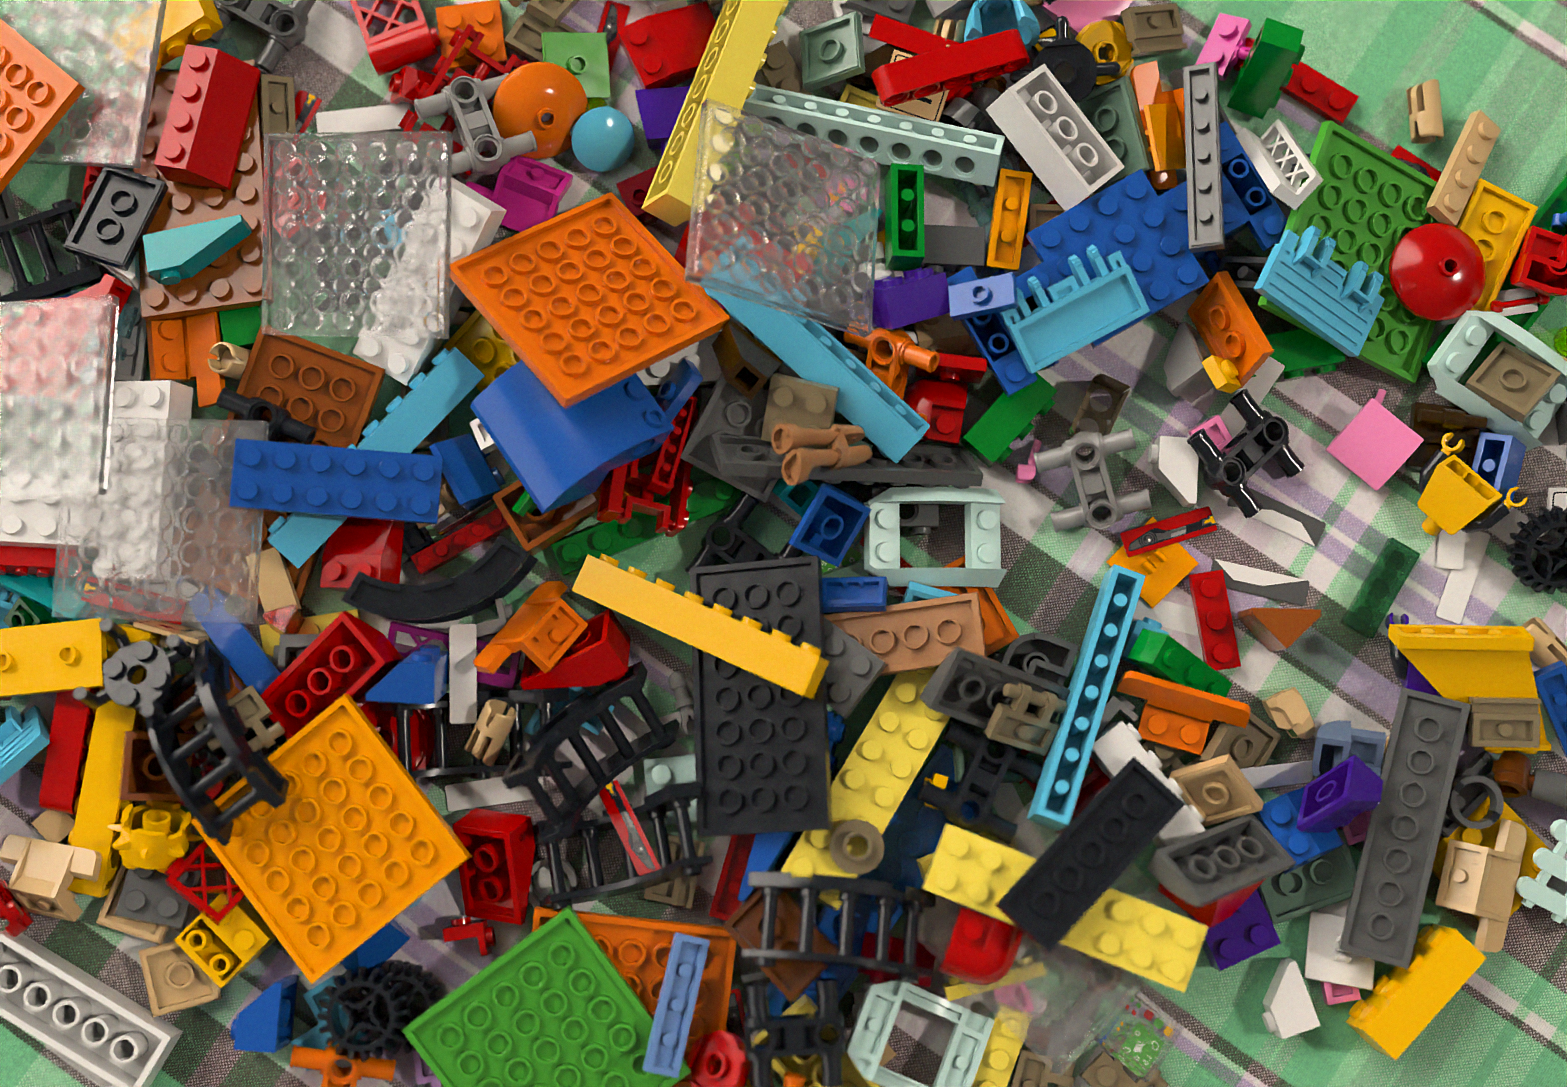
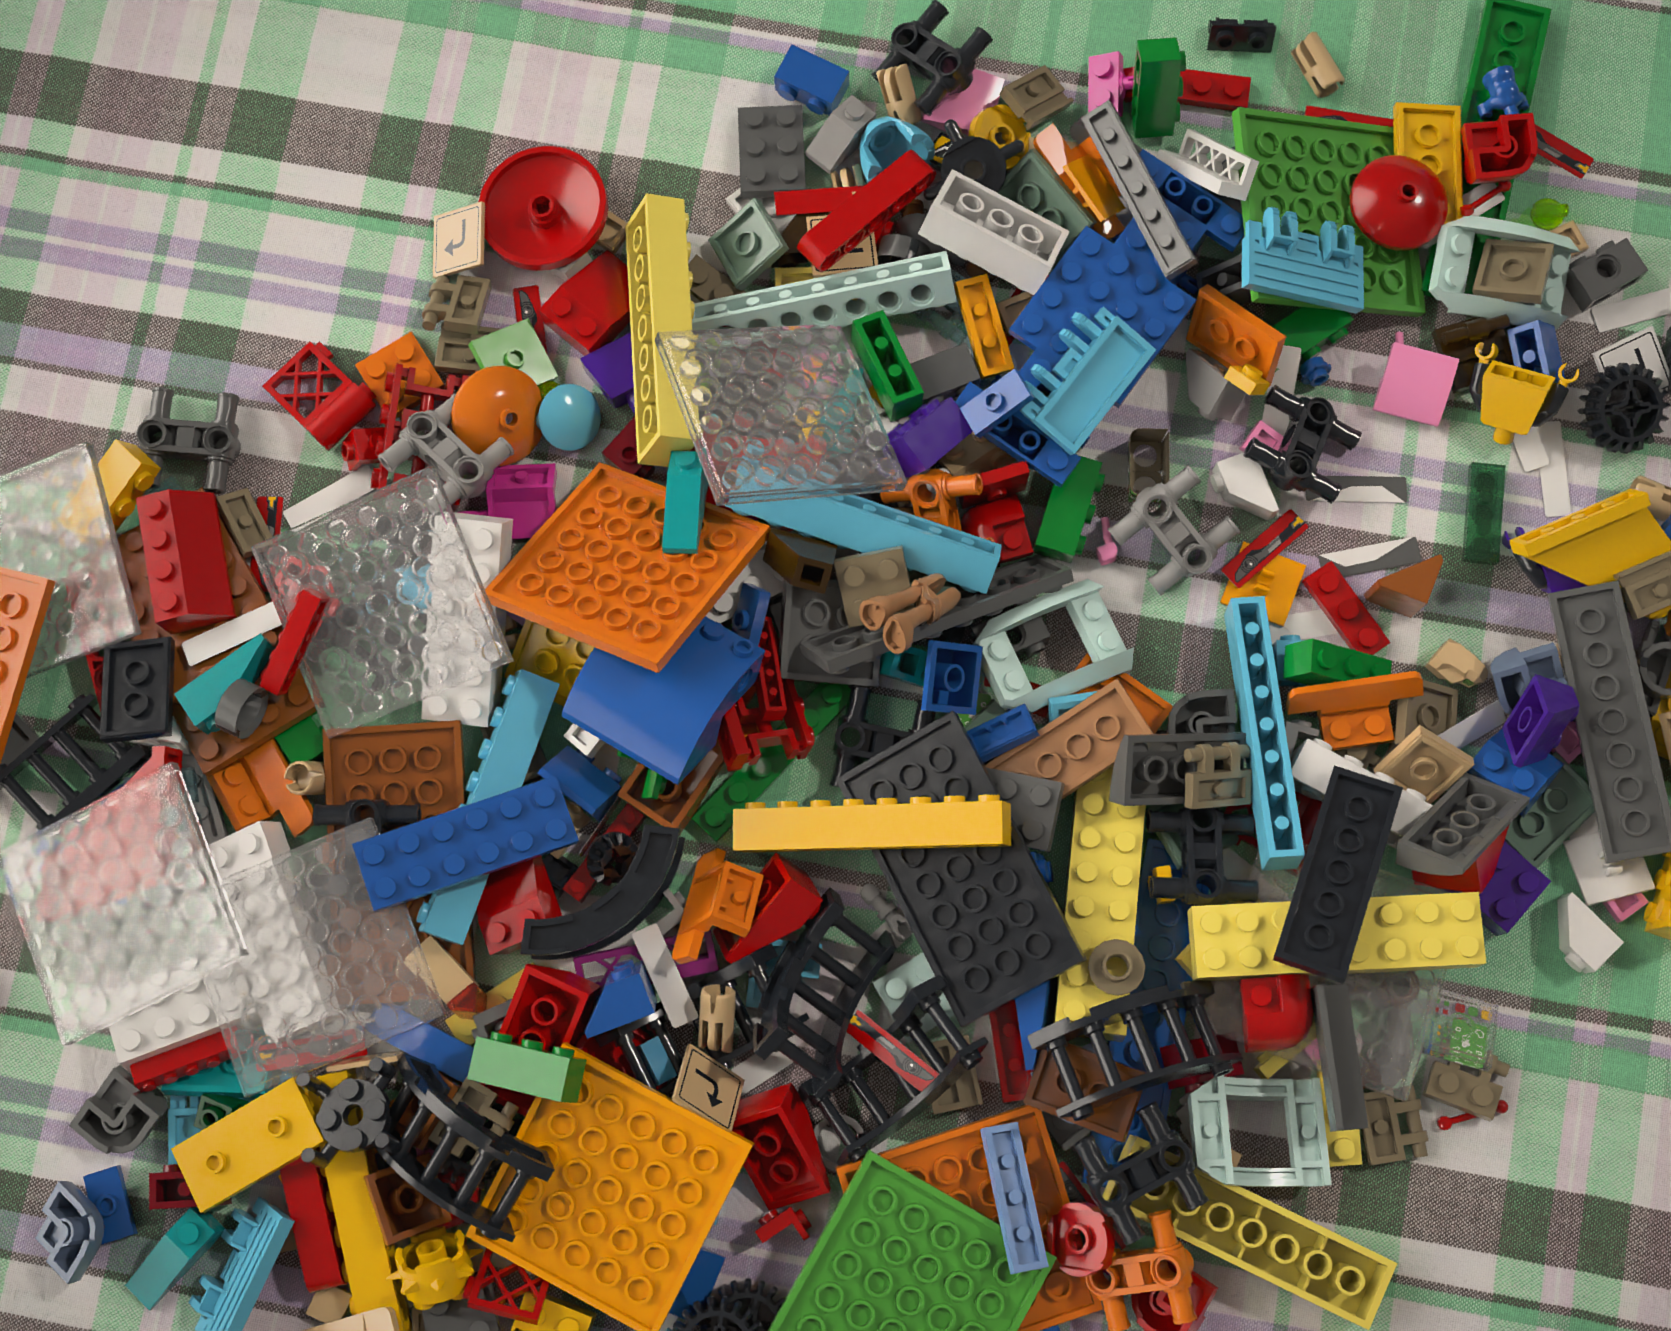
camera: 20 degrees left, 5 degrees down
tan plate [1425,109,1501,226] -> none
none -> white sticker [182,601,284,666]
none -> dark grey piece [215,679,269,739]
none -> red piece [259,588,330,696]
none -> brick [467,1031,587,1103]
none -> black gear [587,832,638,886]
none -> dark azure piece [636,1036,677,1087]
none -> teal slope [662,451,709,554]
none -> tan piece [672,1044,745,1131]
none -> black hinge [1207,17,1276,53]
none -> blue plate [1299,356,1332,387]
none -> dark grey panel [1311,984,1369,1132]

